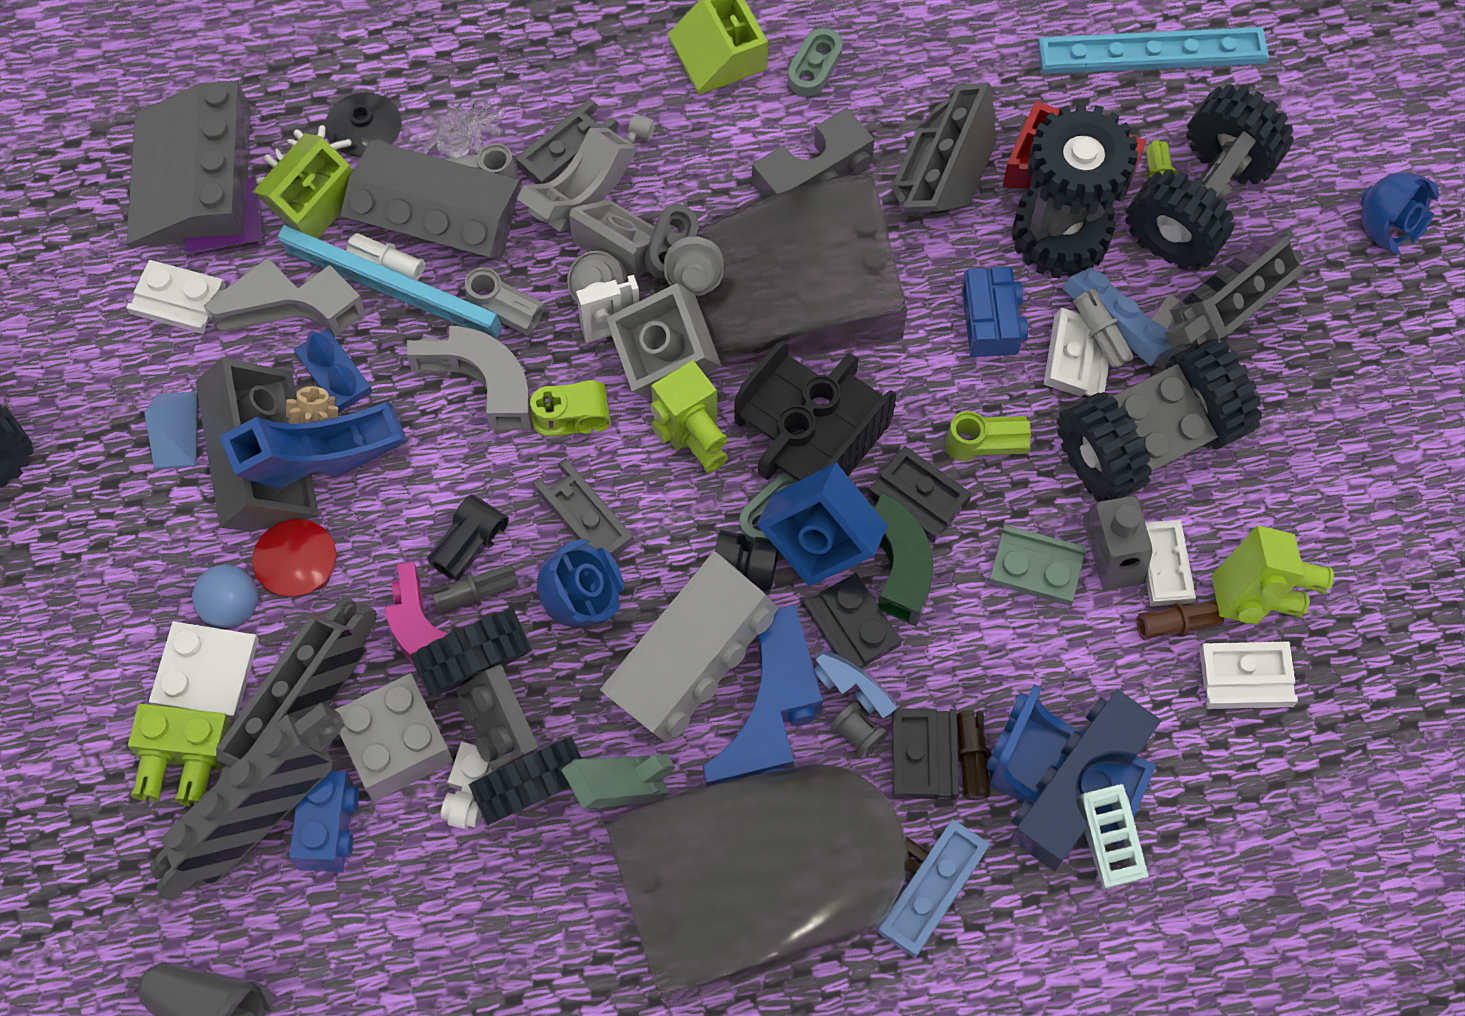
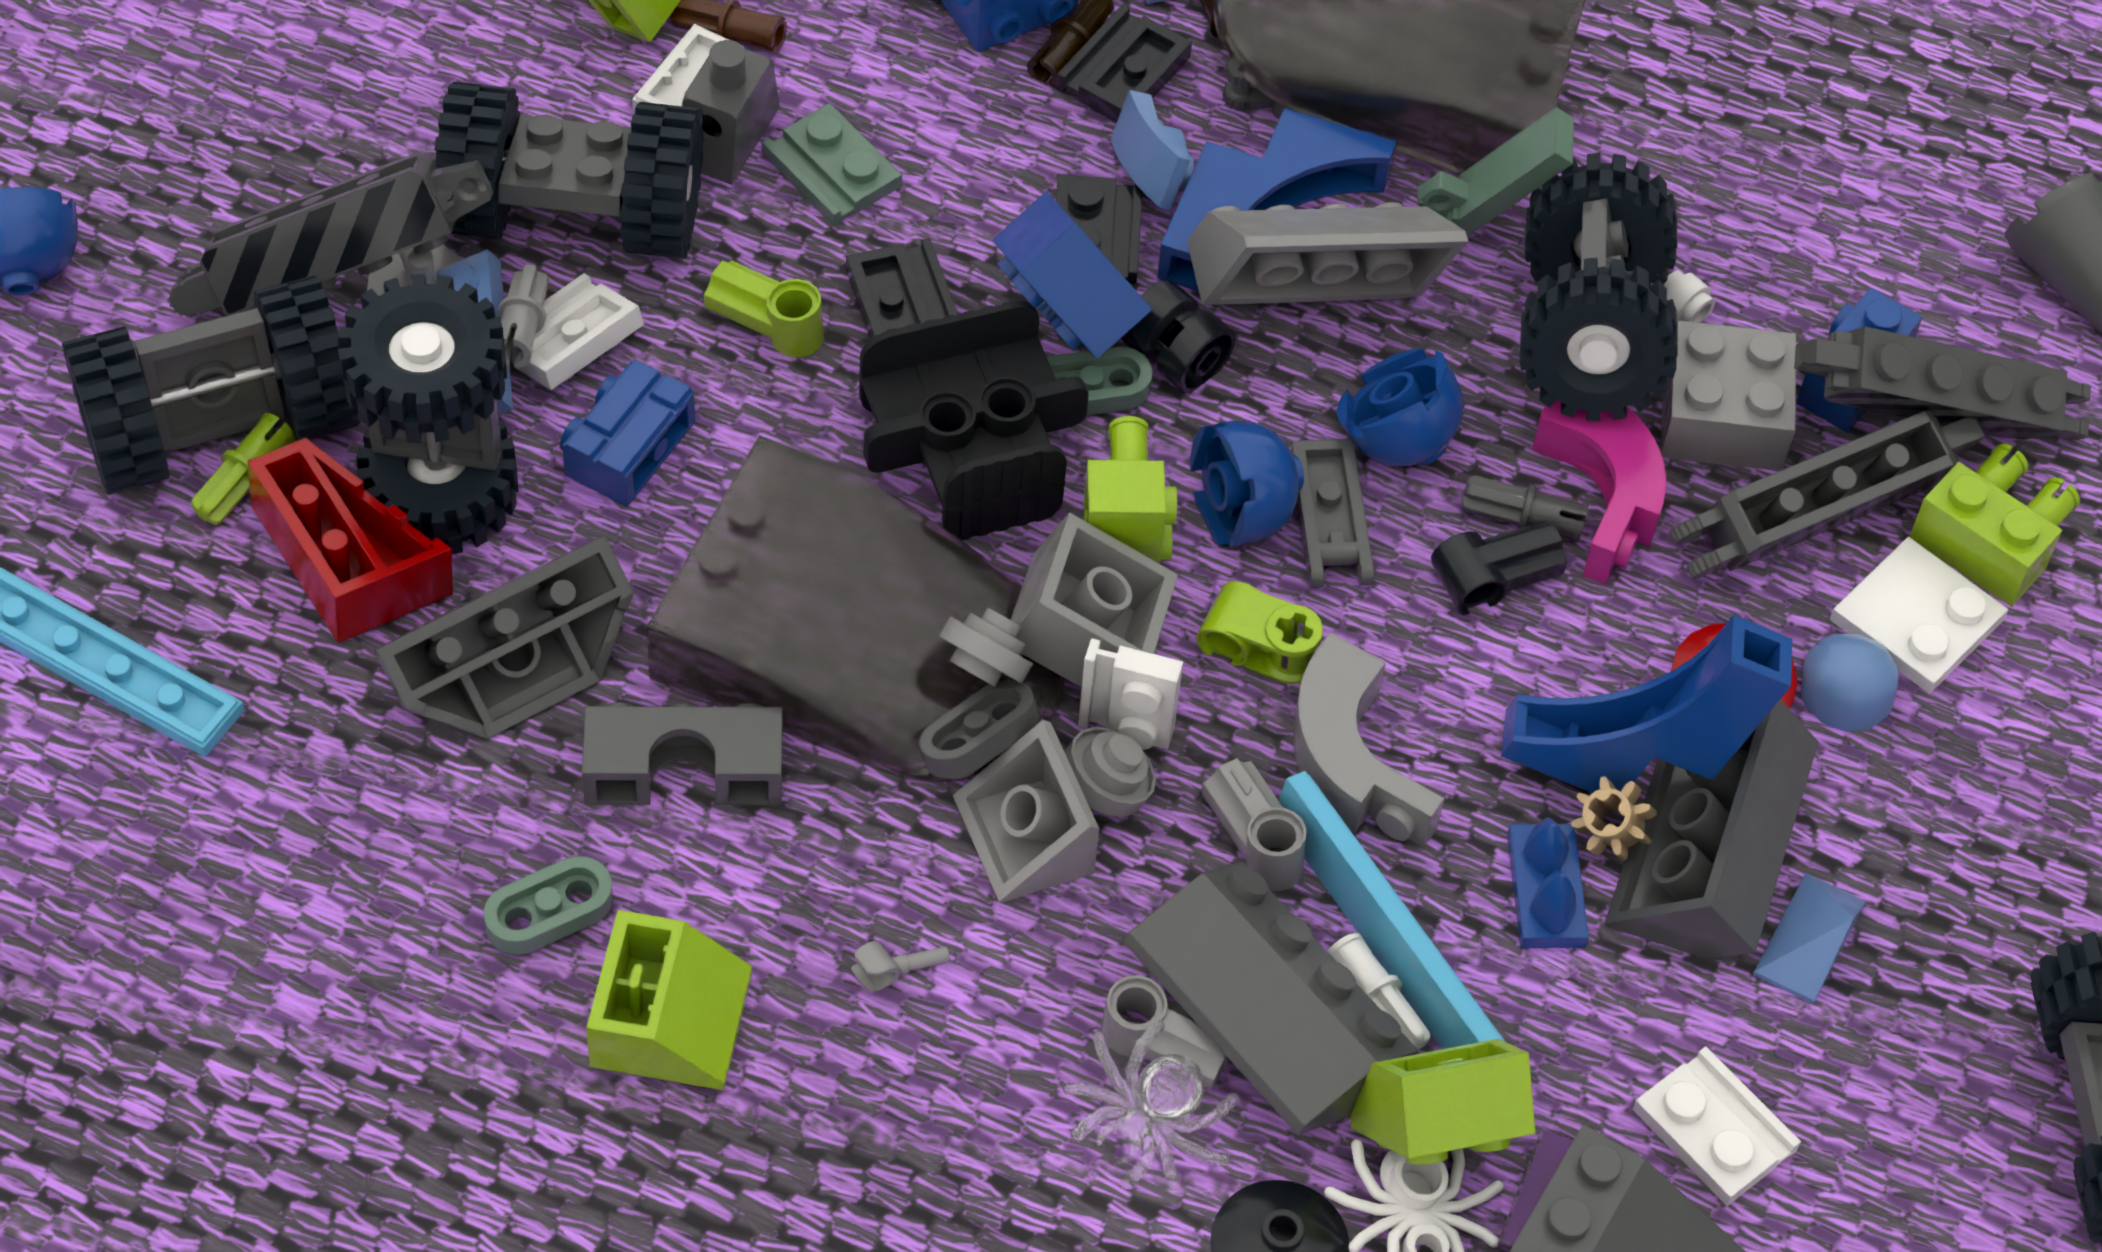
camera: 150 degrees left, 10 degrees down
light grey arch [203,258,366,337] -> none
dark grey hinge [515,99,619,184] -> none
light grey arch [517,128,638,232] -> none
dark grey bush [830,701,889,760] -> none
dark green arch [872,493,933,626] -> none
none -> blue cylinder [1190,420,1304,547]

